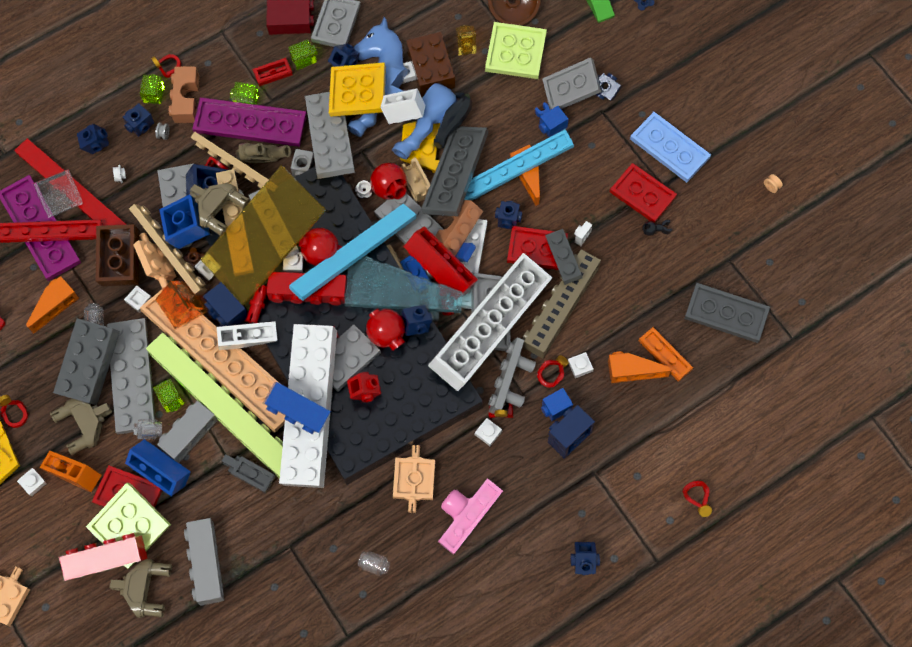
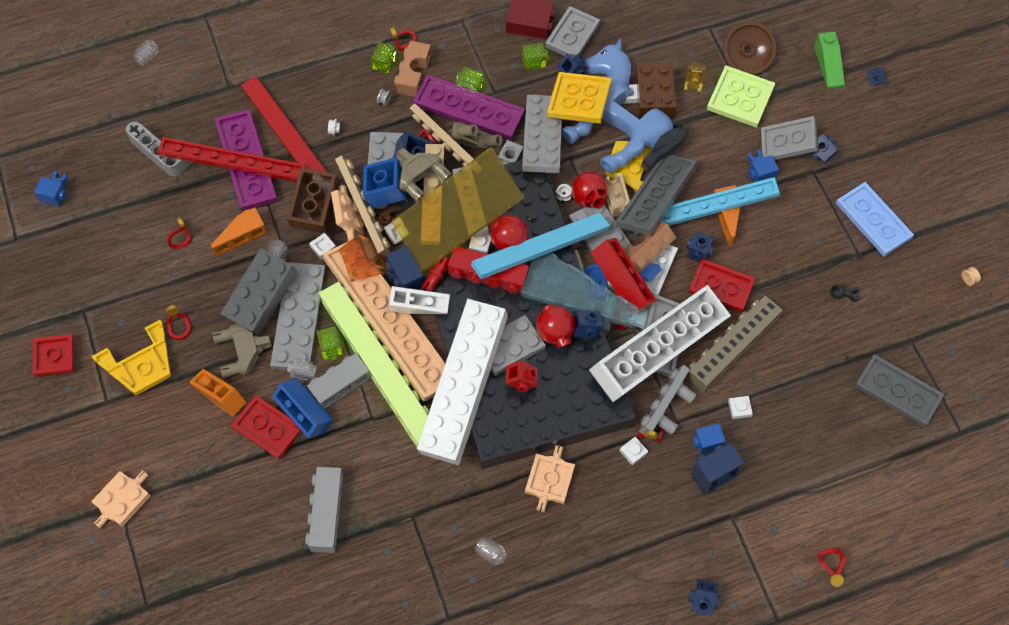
camera: 10 degrees right, 5 degrees down
white plate [17,468,47,497] -> none
clear slope [33,169,83,218] -> none
brick [59,533,148,581] -> none
dark blue brick [77,124,109,154] -> none
yellowish green plate [86,483,171,569] -> none
dark tan connector [110,559,172,618] -> none
dark blue brick [123,103,154,137] -> none
dark grey hinge [222,454,276,494] -> none
red tile [253,58,293,87] -> none
blue wedge [263,382,331,435] -> none
white brick [381,88,425,124] -> none
bright pink plate [438,478,503,554] -> none
red piece [537,355,568,388] -> none
dark grey plate [545,229,582,285] -> none
white plate [574,221,592,246] -> none
orange slope [608,352,671,383] -> none
red plate [610,163,677,223] -> none
orange tile [638,327,693,382] -> none

